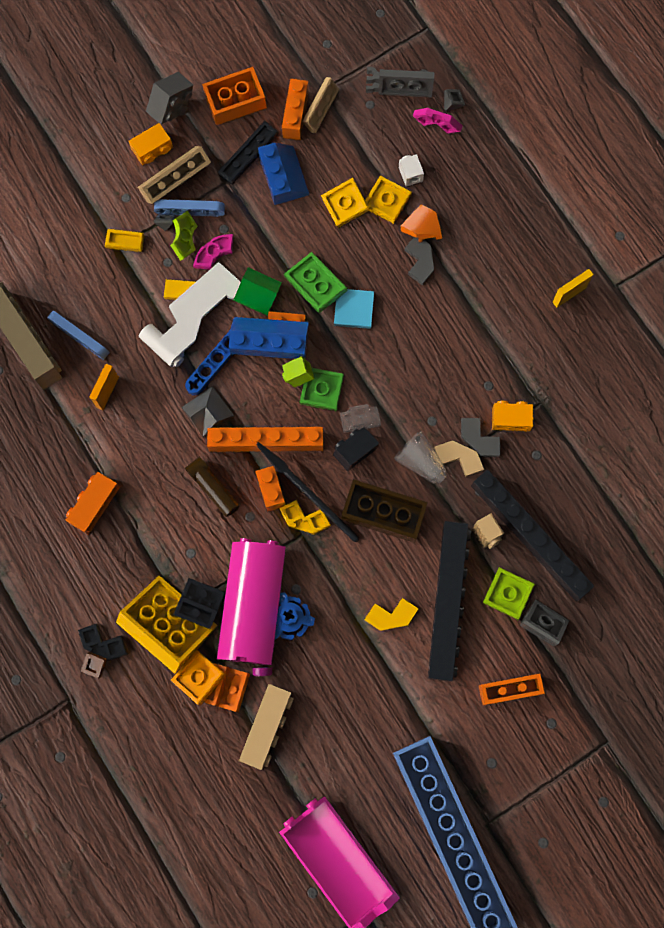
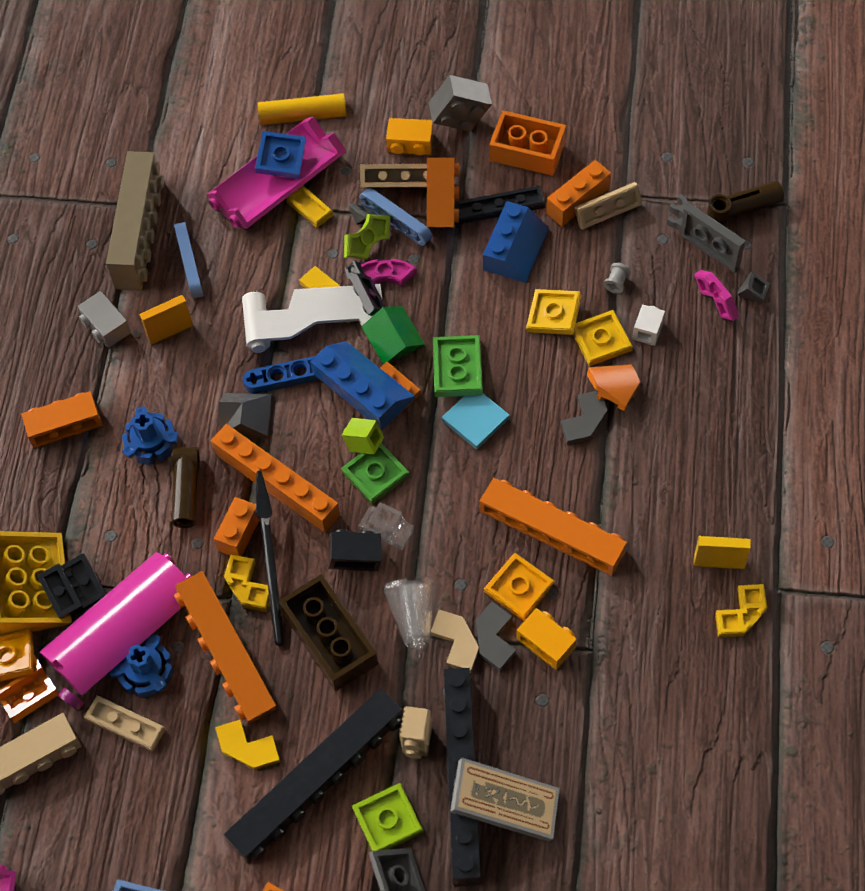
camera: 40 degrees right, 15 degrees down
none -> light grey brick [78,291,131,348]
none -> tan tile [84,695,166,752]
none -> blue piece [122,406,179,465]
none -> orange brick [174,571,276,724]
none -> dark pink cylinder [206,117,346,229]
none -> blue plate [255,131,306,179]
none -> yellow brick [257,93,346,125]
none -> black hinge [345,261,386,316]
none -> orange brick [427,158,459,227]
none -> tile [450,758,559,842]
none -> orange brick [479,478,627,576]
none -> light orange tile [484,553,555,621]
none -> light grey bush [603,263,631,294]
none -> dark brown piece [707,180,784,225]
none -> yellow tile [715,584,767,638]

